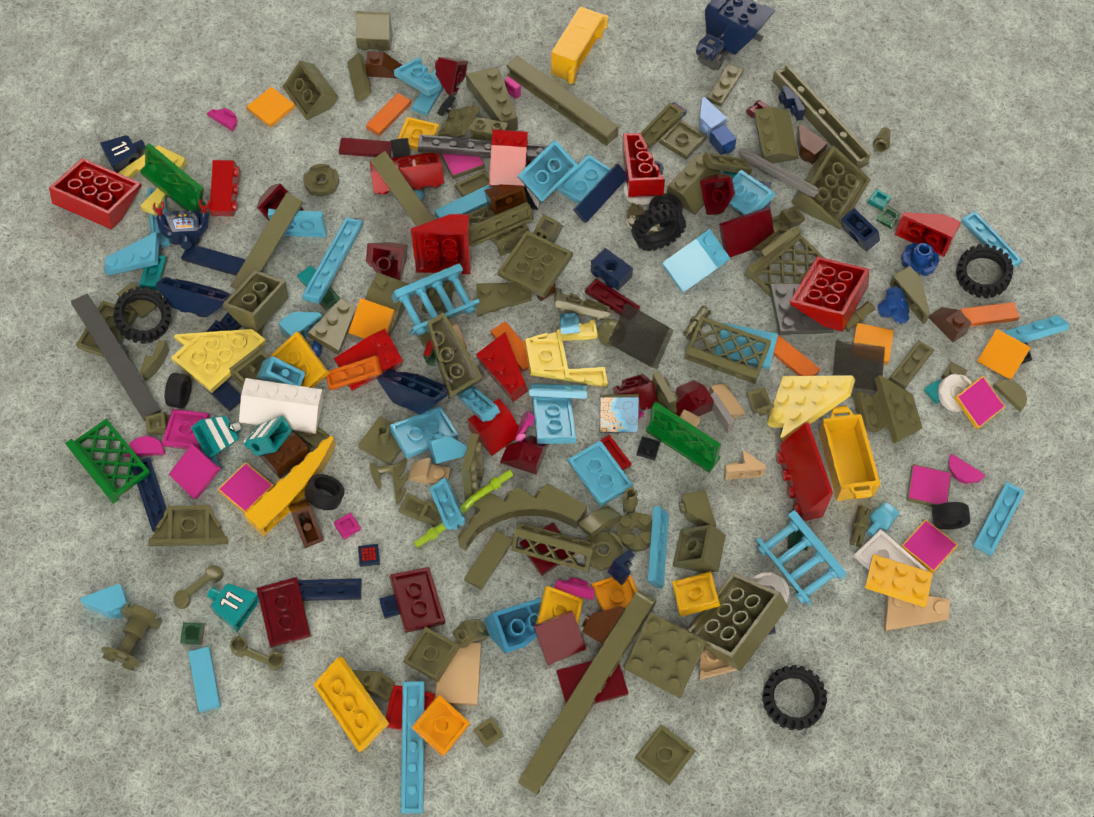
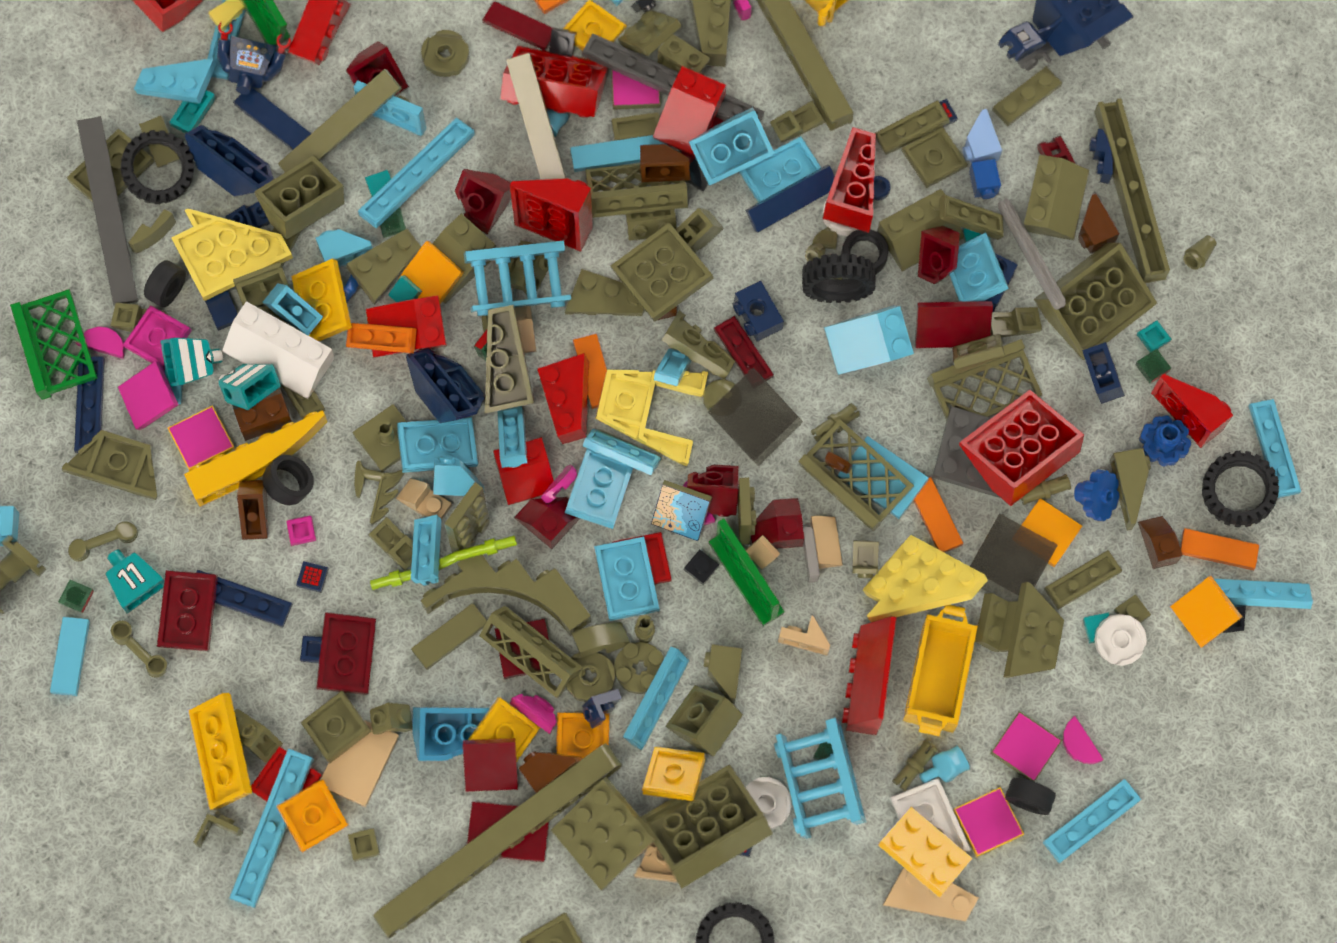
camera: 20 degrees right, 10 degrees up
dark pink tile [954,376,1005,429] -> none
olive tile [993,380,1027,412] -> none
none -> olive bracket [193,813,243,848]
none -> teal tile [388,276,422,303]
none -> olive slope [770,101,825,143]
none -> reddish brown tile [825,451,852,474]

